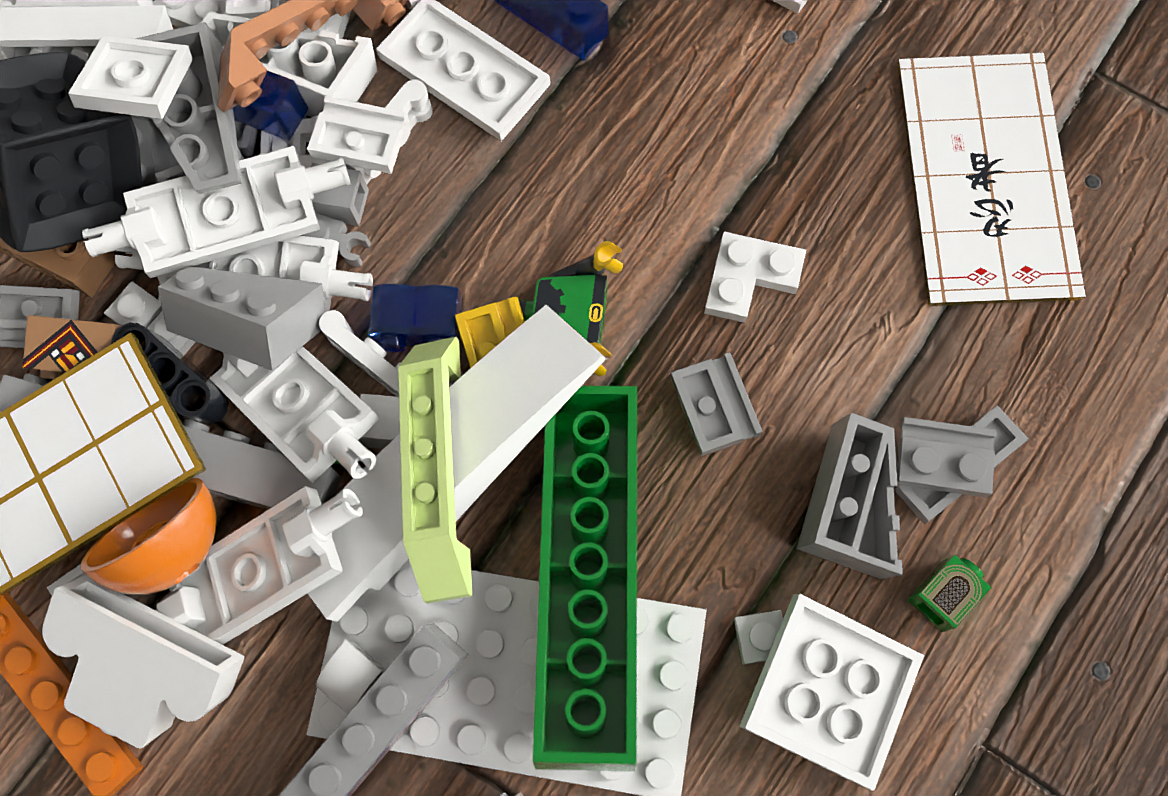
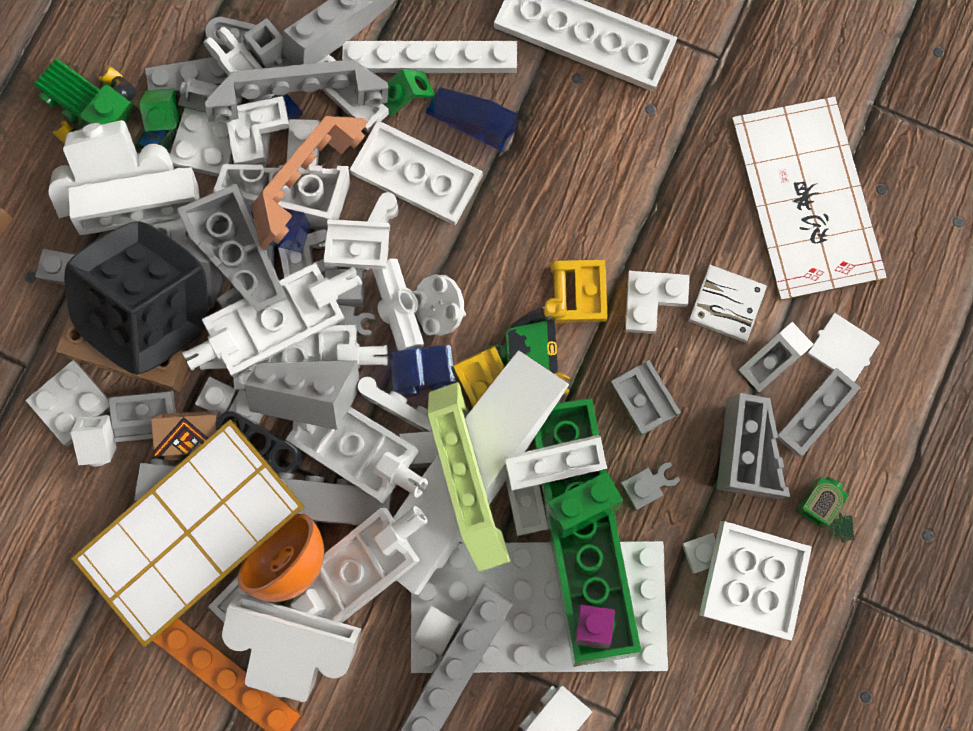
camera: 15 degrees left, 5 degrees up
white plate [68,35,193,119] -> none
light grey plate [896,417,996,498] -> none
none -> white piece [373,259,424,354]
none -> white plate [413,274,466,336]
none -> white plate [504,435,607,491]
none -> white plate [506,477,548,536]
none -> green brick [547,472,623,539]
none -> yellow plate [550,260,607,324]
none -> magenta brick [575,605,615,650]
none -> light grey plate [620,462,680,511]
none -> white tile [688,265,767,343]
none -> white slope [739,322,814,392]
none -> white piece [807,313,880,382]
none -> clear green plate [833,512,854,543]

